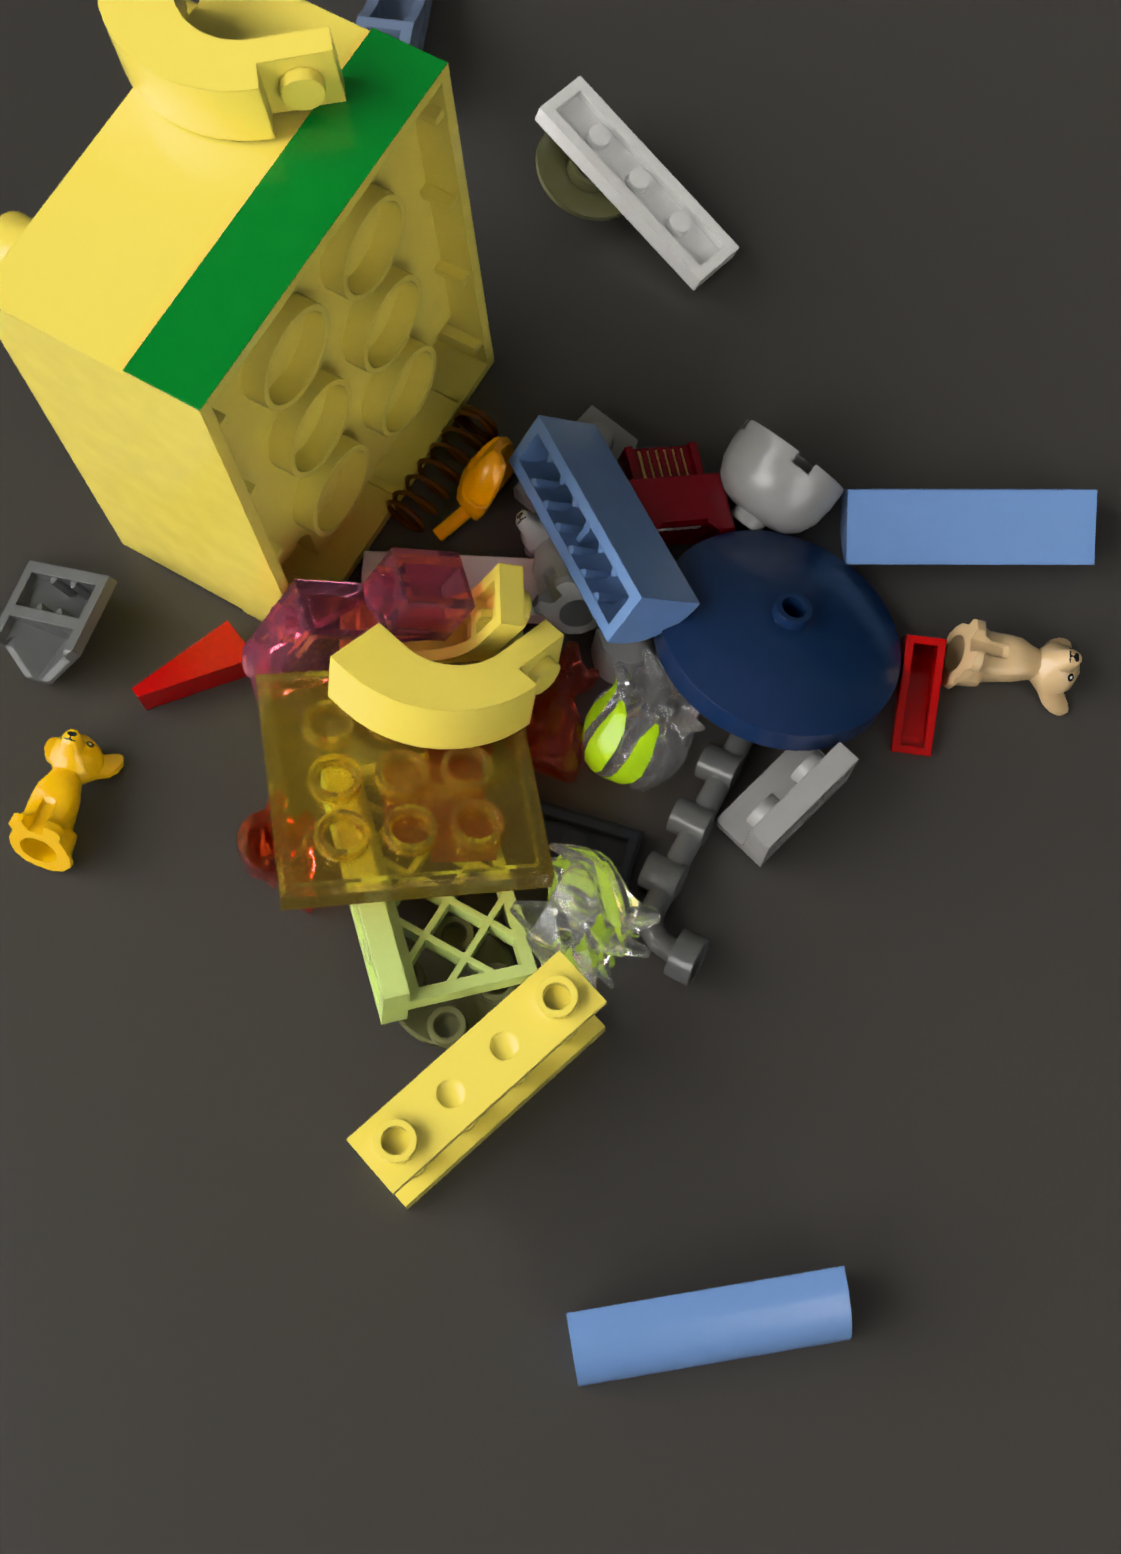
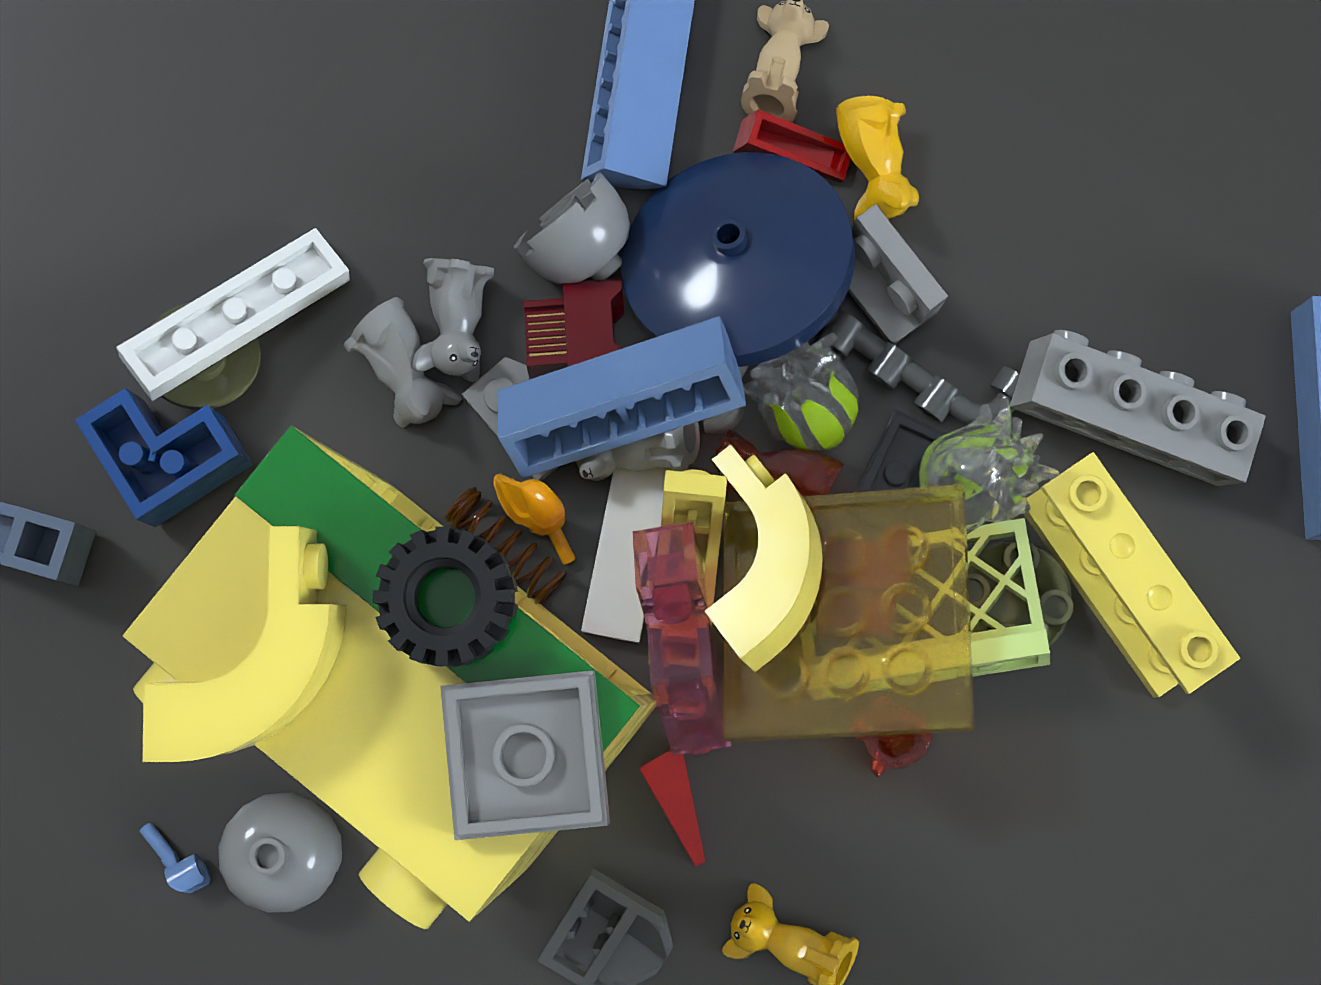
camera: 80 degrees left, 10 degrees up
none -> blue brick [74,388,254,528]
none -> light grey animal [343,297,462,428]
none -> black tyre [372,527,518,667]
none -> light grey animal [412,258,494,382]
none -> light grey tile [440,670,610,840]
none -> yellow animal [836,96,919,223]
none -> light grey brick [1009,330,1266,486]

